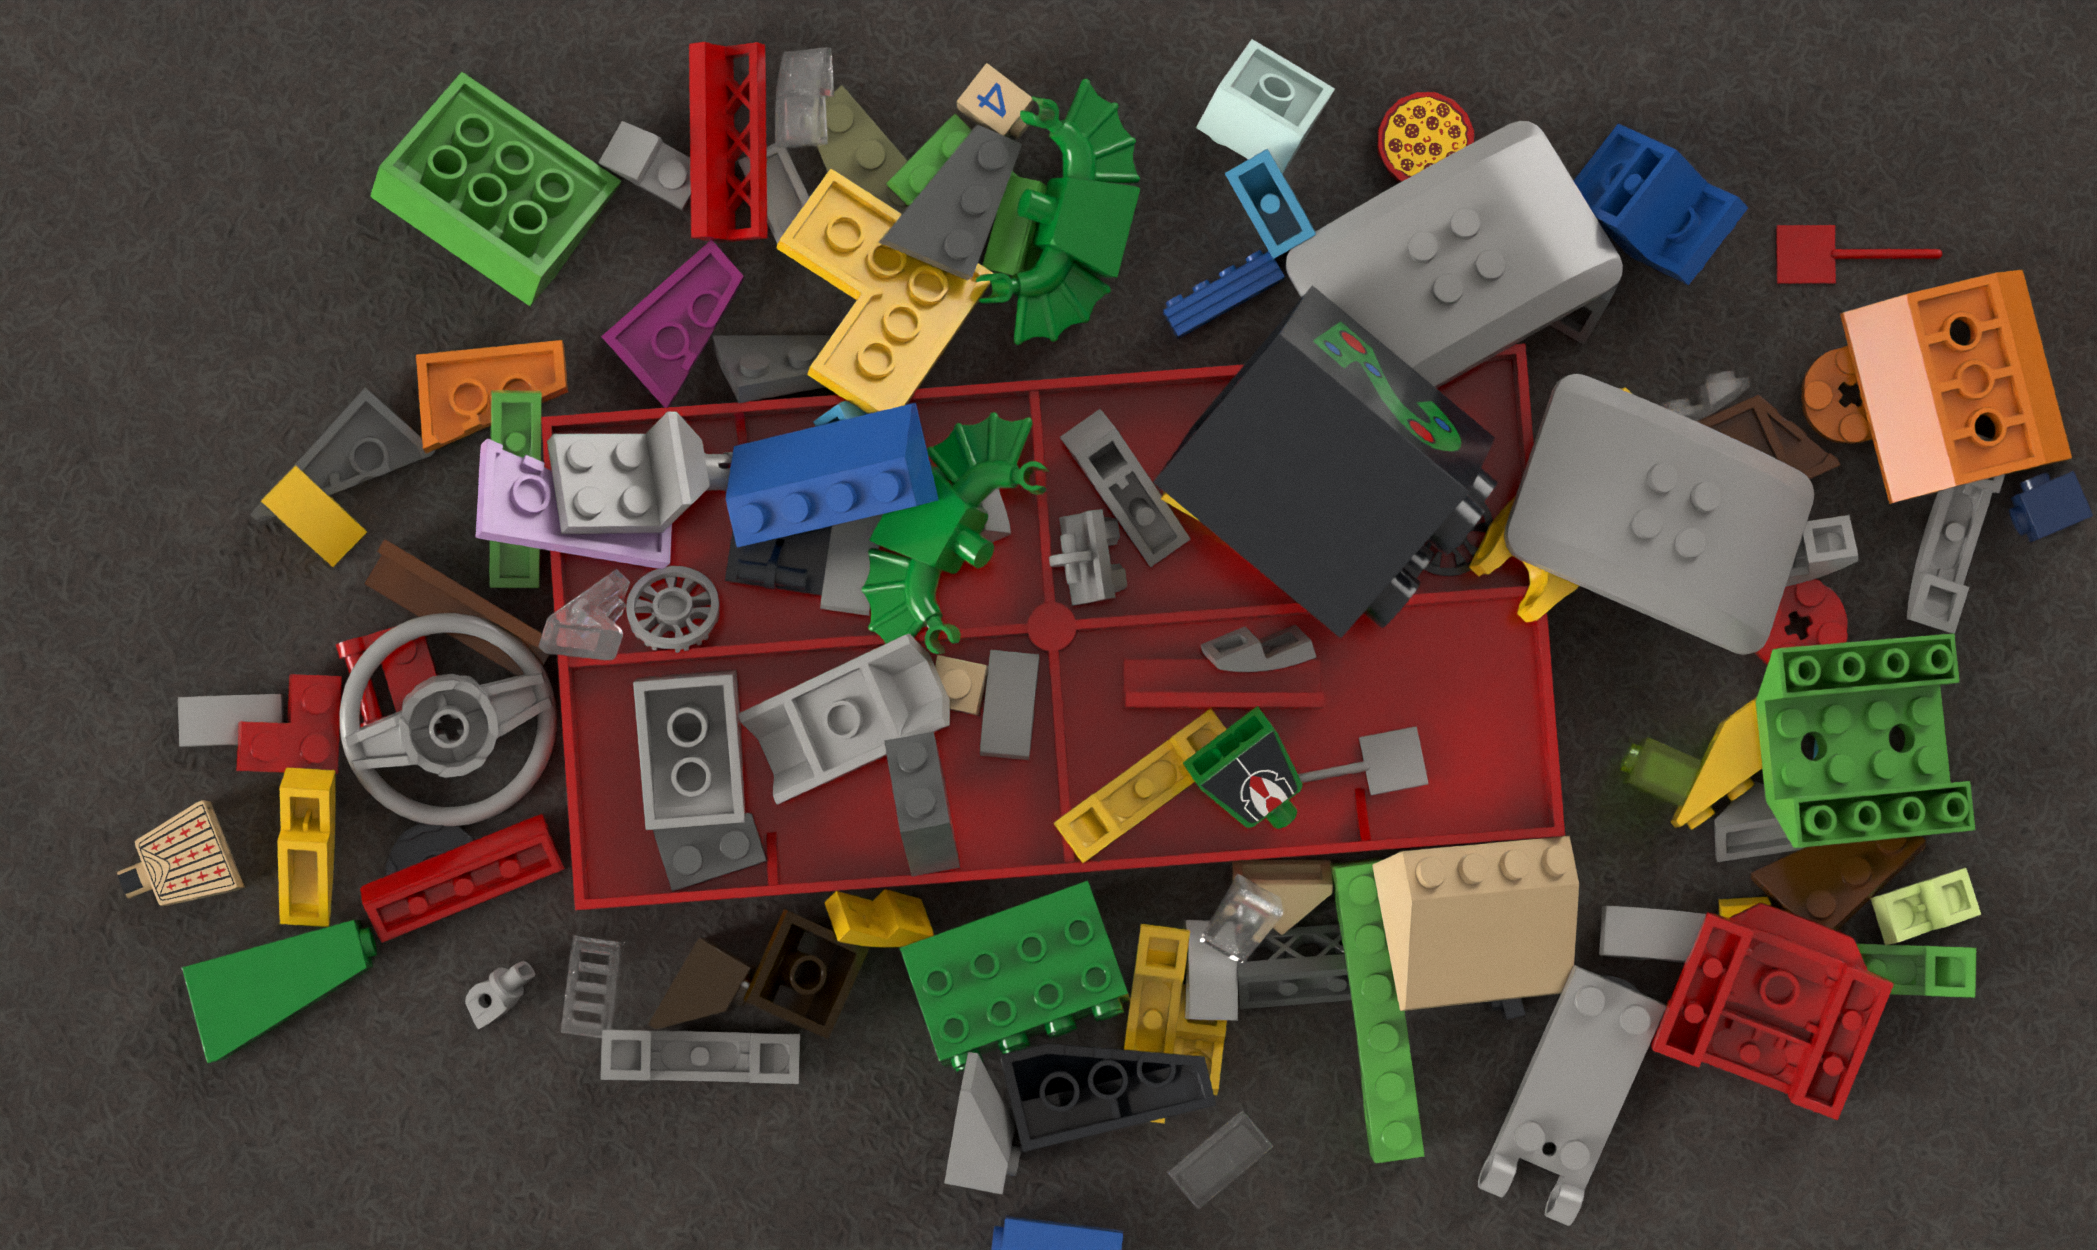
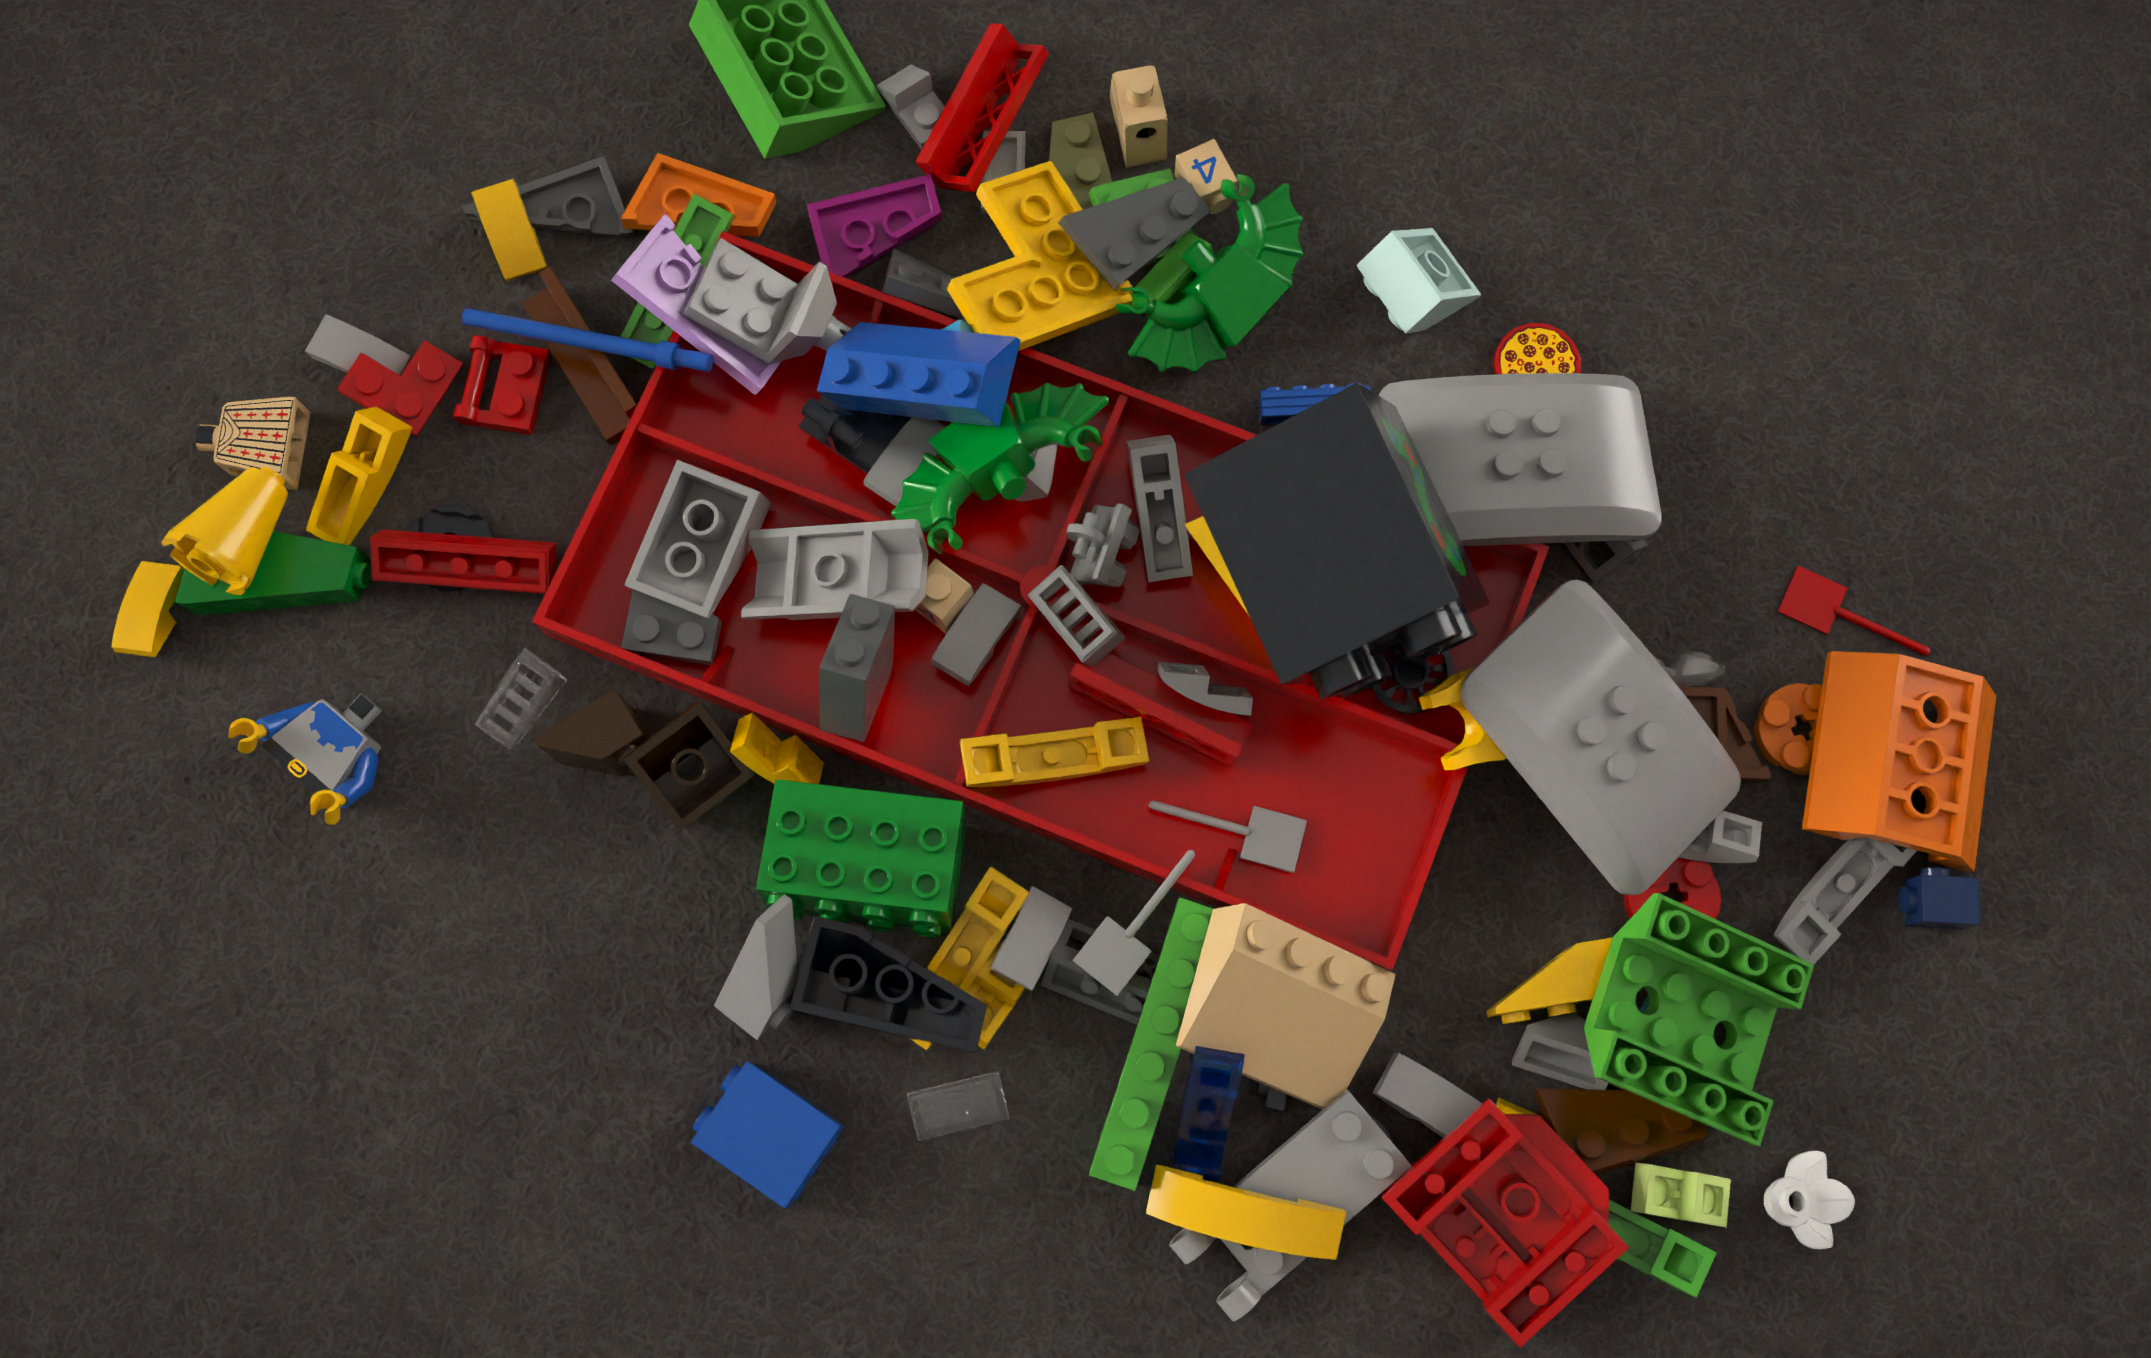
camera: 25 degrees right, 10 degrees down
light grey piece [340,613,557,826] -> none
light grey piece [465,961,535,1029] -> none
clear slope [538,569,630,660] -> none
light grey slope [600,1030,800,1084] -> none
light grey wheel [626,566,720,653] -> none
clear slope [775,47,834,149] -> none
torso [1183,706,1303,829] -> none
clear slope [1199,874,1284,964] -> none
dark azure slope [1225,149,1316,259] -> none
tan slope [1232,860,1333,935] -> none
blue bracket [1574,124,1748,285] -> none
clear neon green brick [1620,737,1702,807] -> none
none -> yellow slope [112,561,184,657]
none -> yellow cone [161,466,288,595]
none -> torso [228,693,382,825]
none -> blue bar [462,308,714,372]
none -> light grey slope [1028,565,1125,667]
none -> light grey piece [1072,850,1195,996]
none -> tan torso [1109,65,1167,168]
none -> yellow slope [1146,1164,1346,1260]
none -> clear blue slope [1172,1046,1245,1183]
none -> white plate [1764,1151,1855,1249]

